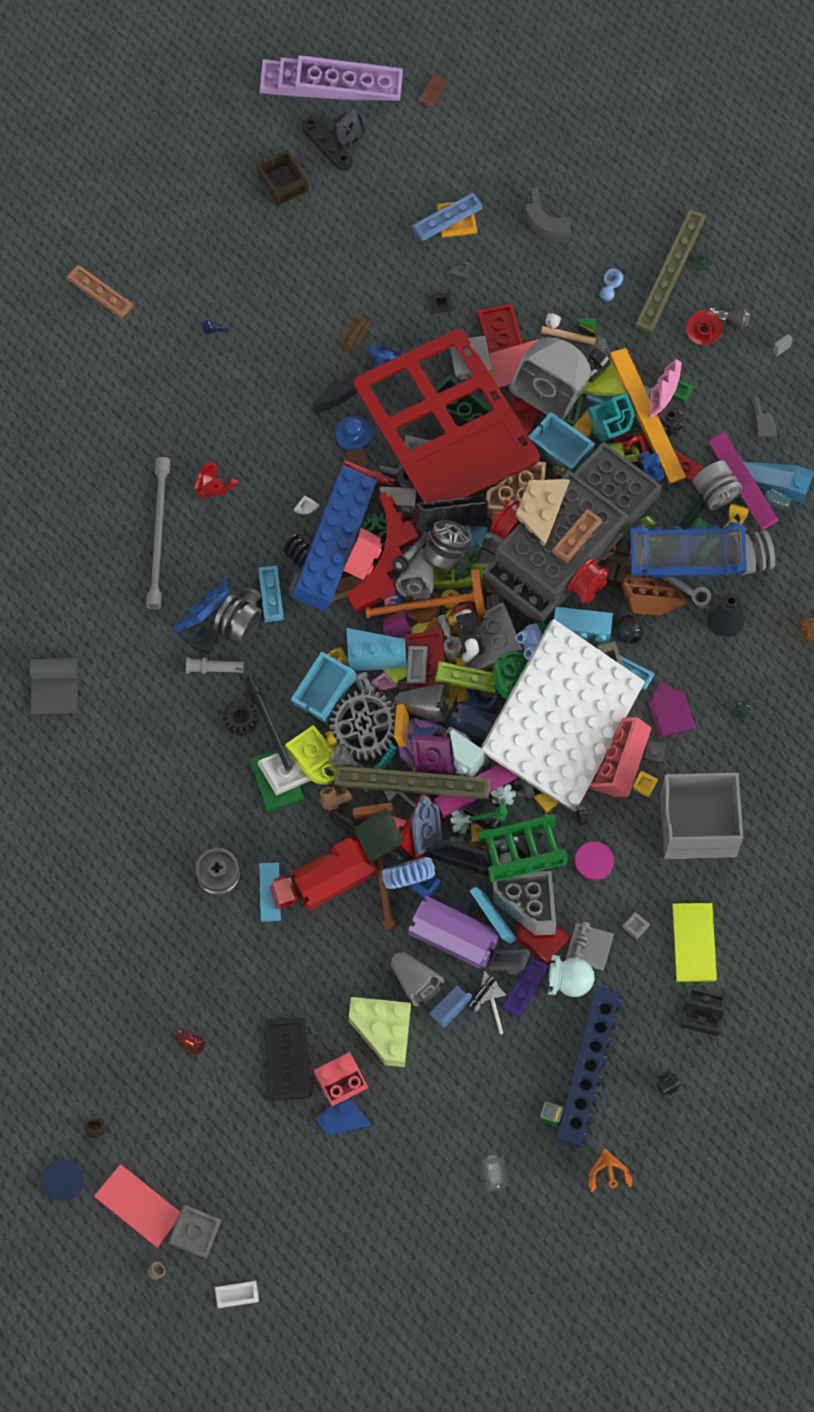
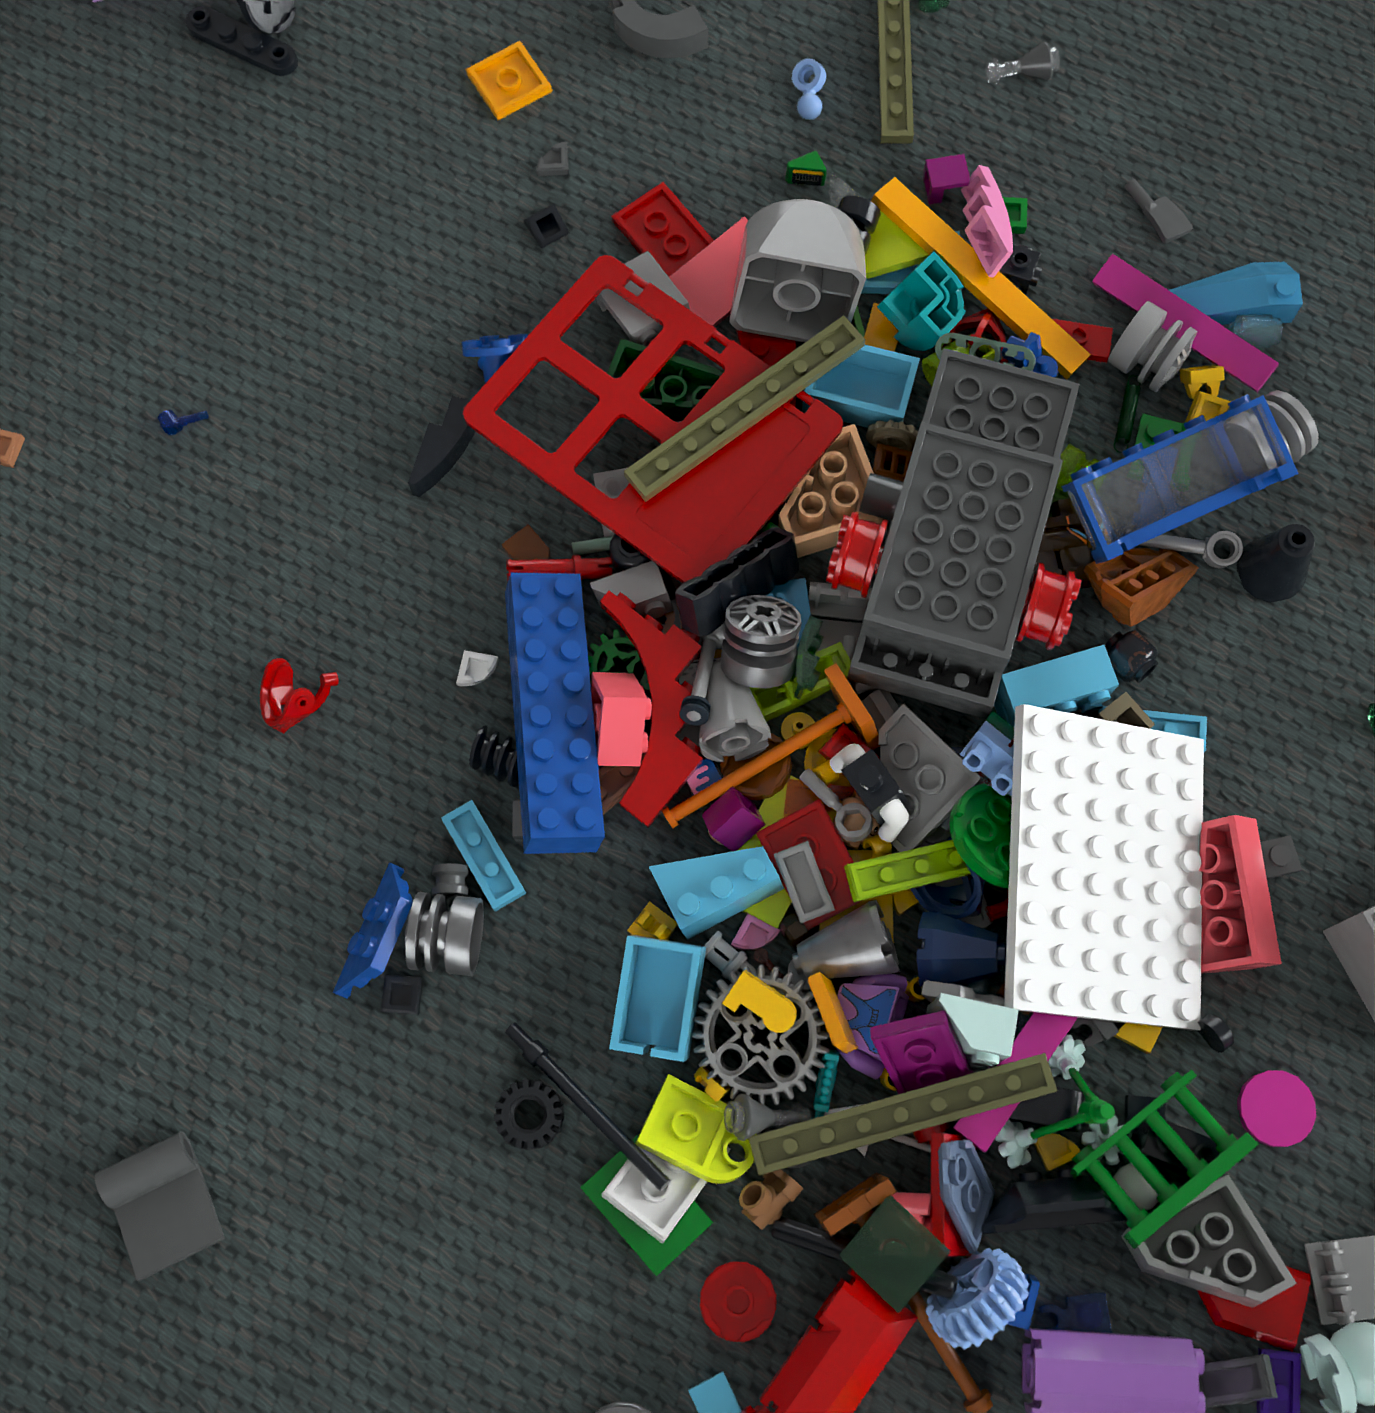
camera: 20 degrees left, 5 degrees up
light grey hose [146,457,170,609] -> none
light grey pin [186,656,244,674] -> none
dark brown window [257,150,309,206] -> none
blue plate [335,416,372,451] -> none
clear orange tile [339,313,373,352] -> none
medium blue tile [412,193,483,241] -> none
medium azure tile [470,887,516,944] -> none
tan wing [515,479,570,546] -> none
light nougat bar [541,326,596,345] -> none
white hinge [546,314,561,328] -> none
nougat tile [552,509,602,563] -> none
yellow plate [632,771,658,798] -> none
magenta tile [648,681,696,738] -> none
red dish [686,310,723,346] -> none
light grey tile [773,335,793,357] -> none
none -> olive plate [624,315,865,502]
none -> red tile [700,1261,776,1342]
none -> yellow leg [722,970,797,1033]
none -> magenta panel [923,154,970,205]
none -> sand green beam [935,333,1036,371]

